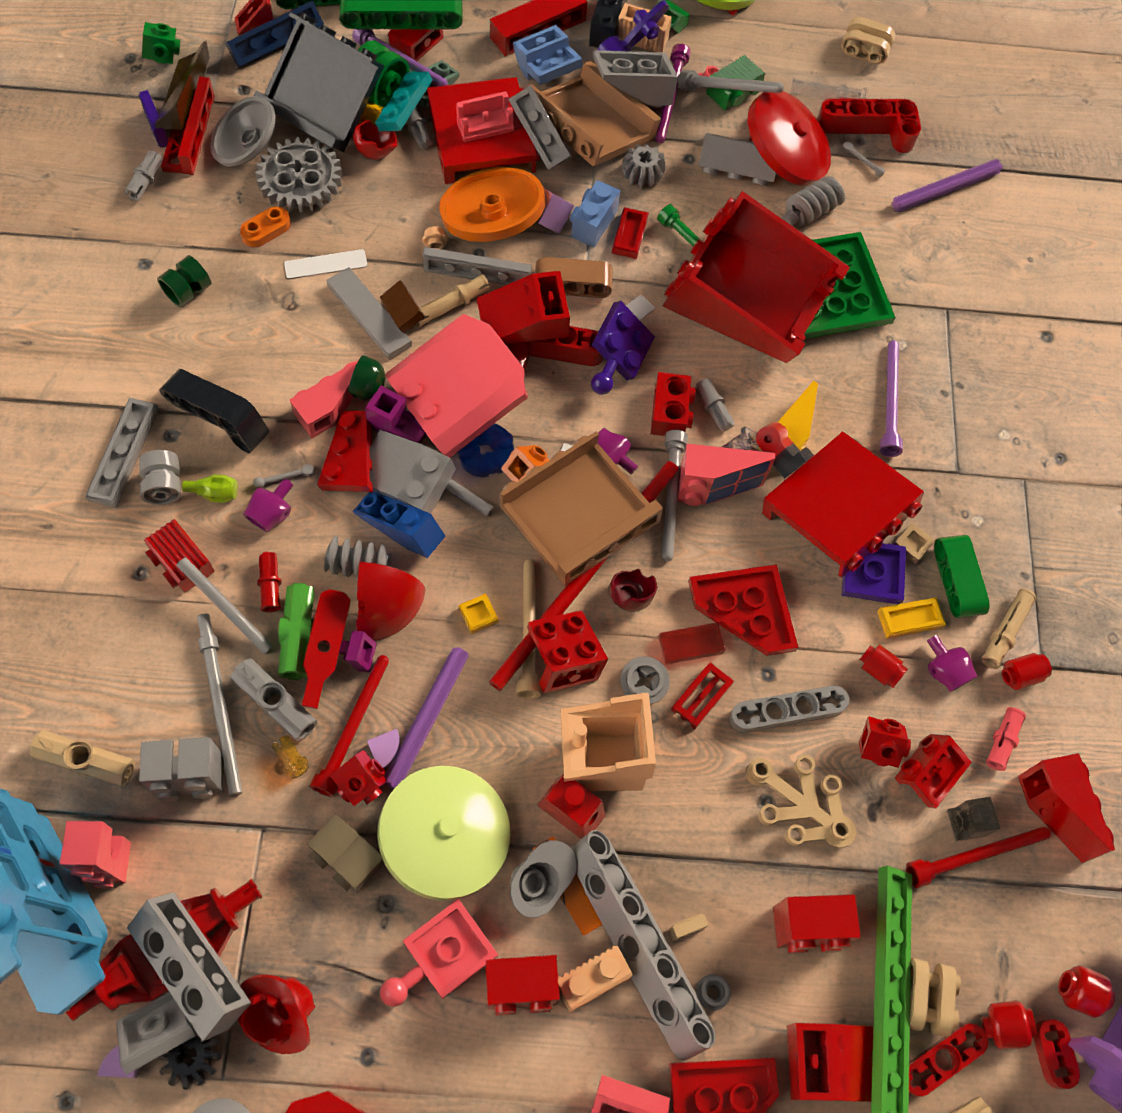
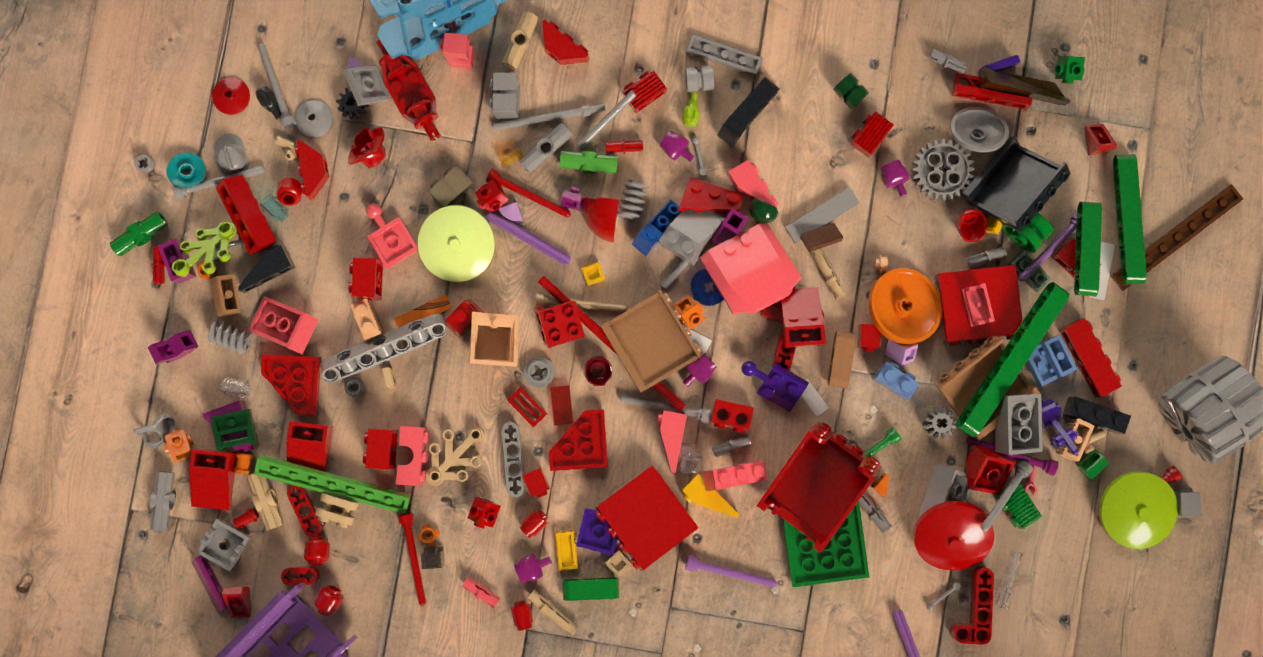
camera: 105 degrees right, 20 degrees up
light grey brick [127,892,251,1041] -> none
dark blue plate [225,0,325,68] -> none
orange plate [240,206,291,248] -> none
white sticker [284,249,368,279] -> none
red piece [301,589,351,709] -> none
teal plate [375,71,432,131] -> none
light grey tile [423,247,532,285] -> none
light grey plate [508,85,571,171] -> none
light grey piece [510,840,577,918] -> none
red tile [611,207,649,259] -> none
leg [756,422,814,478] -> none
light grey piece [786,176,845,227] -> none
tan brick [841,17,895,64] -> none
red bracket [895,734,972,809] -> none
red slope [1018,753,1116,863] -> none
none -> coral arch [396,426,429,486]
none -> orange plate [417,524,440,547]
none -> red brick [522,467,550,498]
none -> red slope [542,19,589,65]
none -> coral arch [702,460,767,491]
none -> red brick [851,111,894,158]
none -> red brick [858,324,881,352]
none -> magenta piece [881,160,910,197]
none -> green beam [956,282,1070,437]
none -> red slope [966,445,1016,495]

